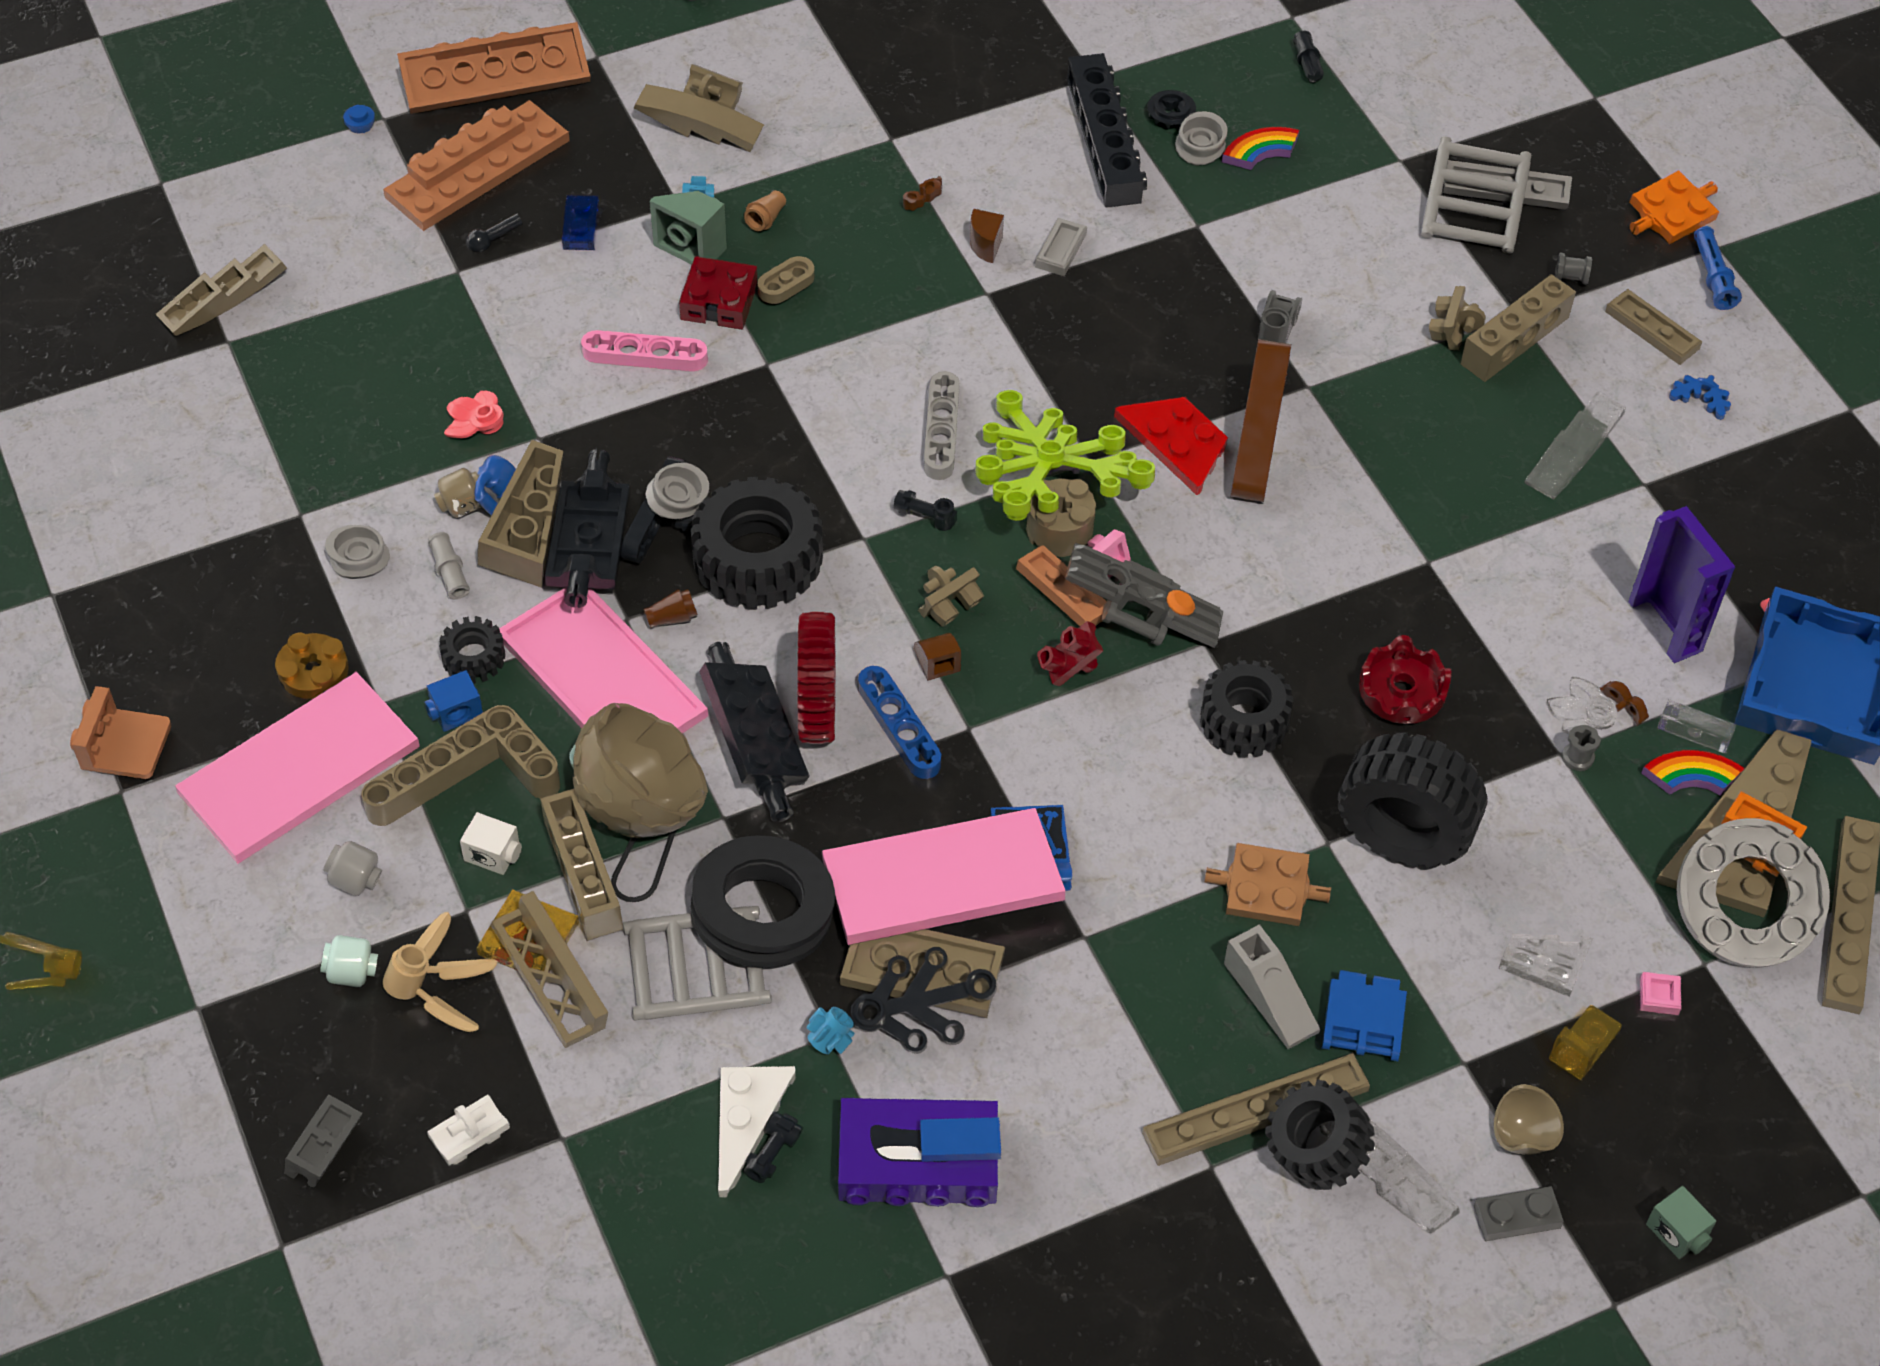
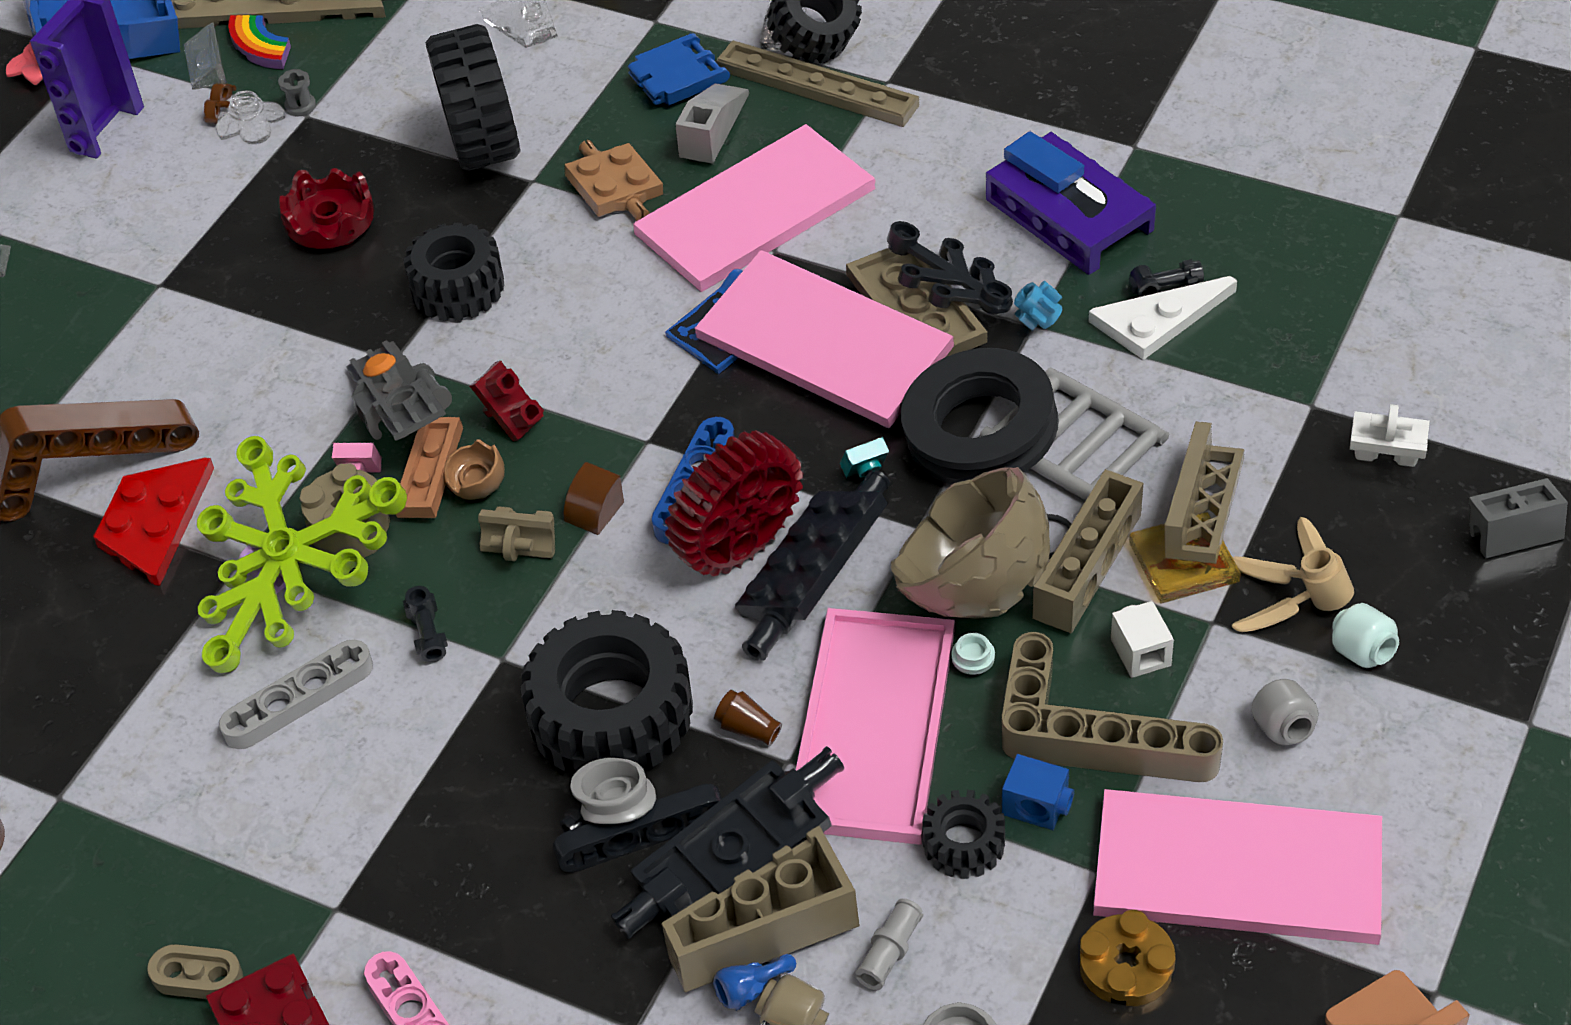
camera: 125 degrees left, 5 degrees down
none -> medium nougat hair [444,439,504,500]
none -> bright pink tile [633,124,875,292]
none -> plate [840,437,889,478]

